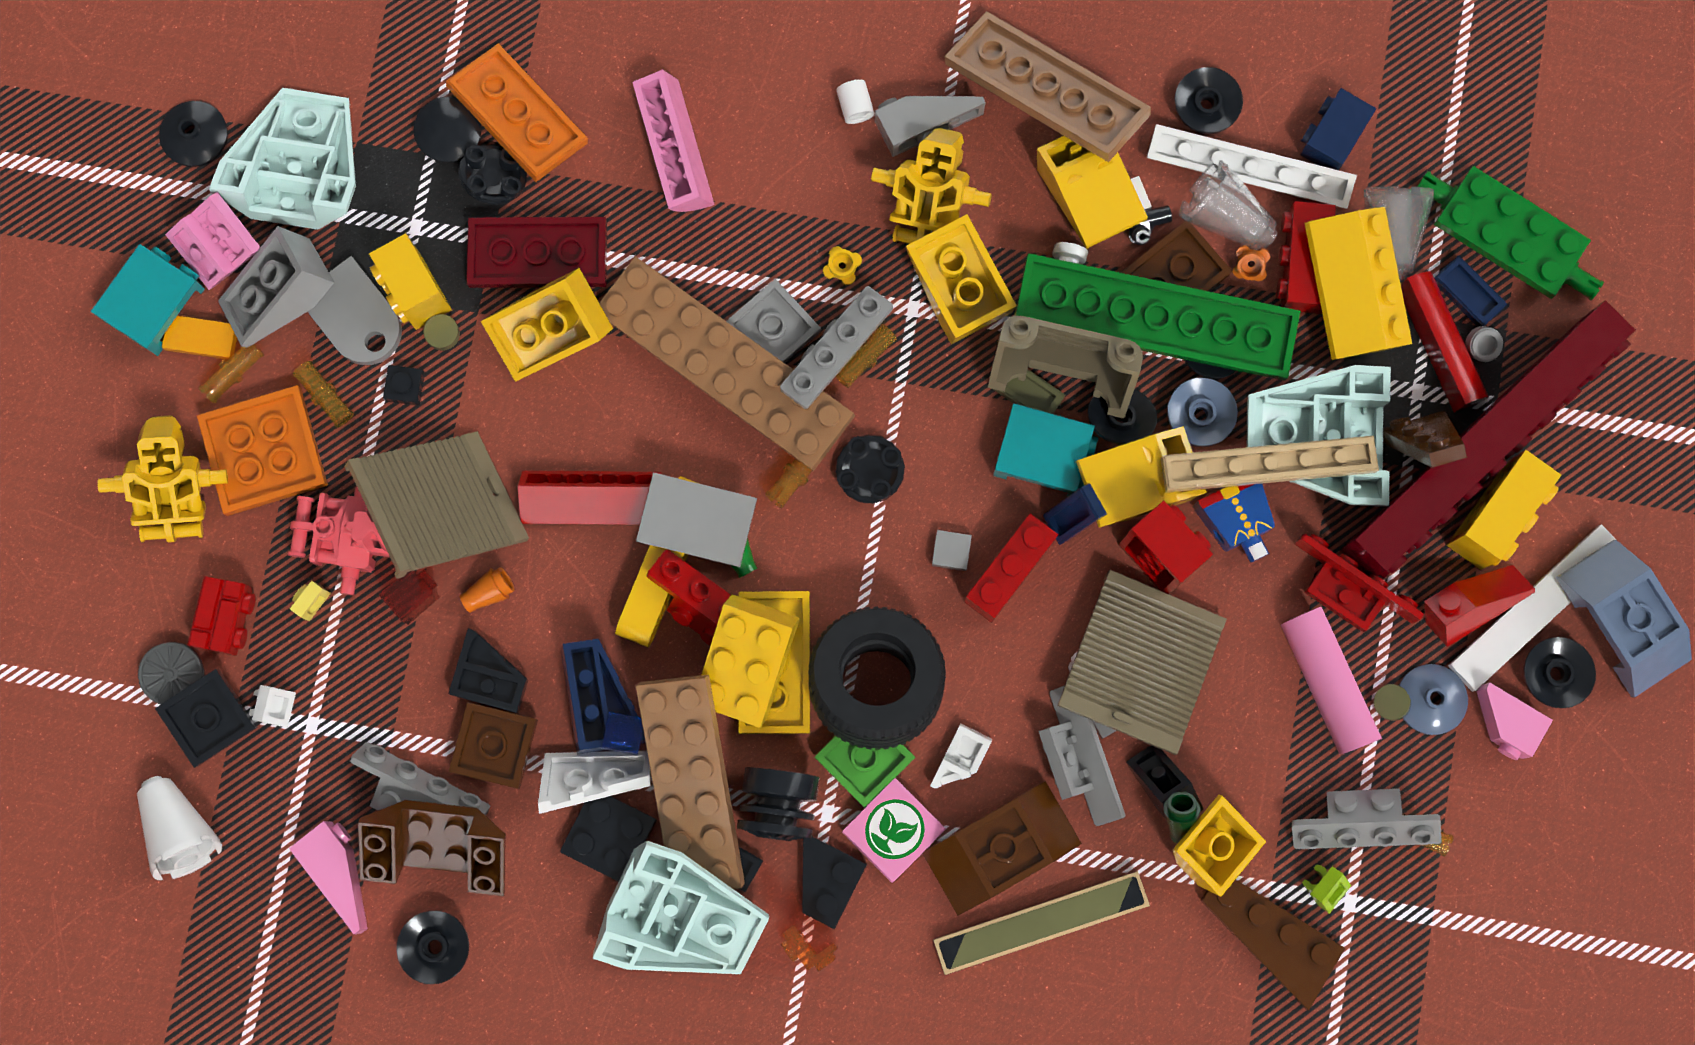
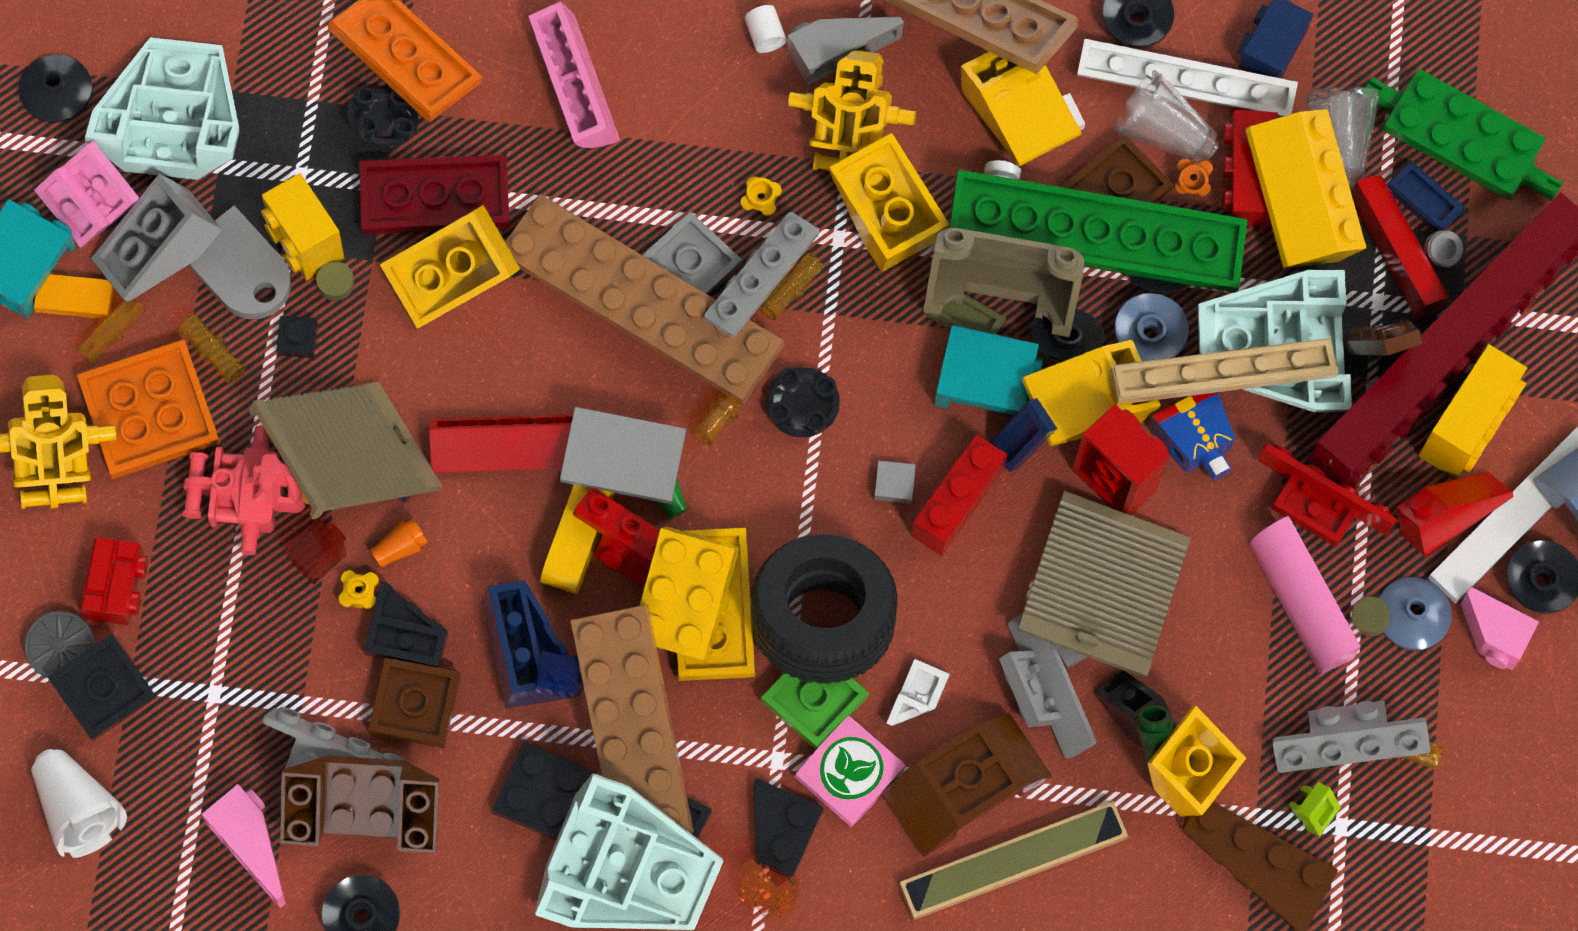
camera: 10 degrees left, 10 degrees down
white tile [249,685,296,727] -> none
light yellow plate [290,581,331,621] -> none
black dish [413,96,482,162] -> none
white wing [538,751,651,814] -> none
black wheel [737,767,820,841] -> none
black arm [1129,205,1172,245] -> none
none -> yellow plate [339,570,379,609]

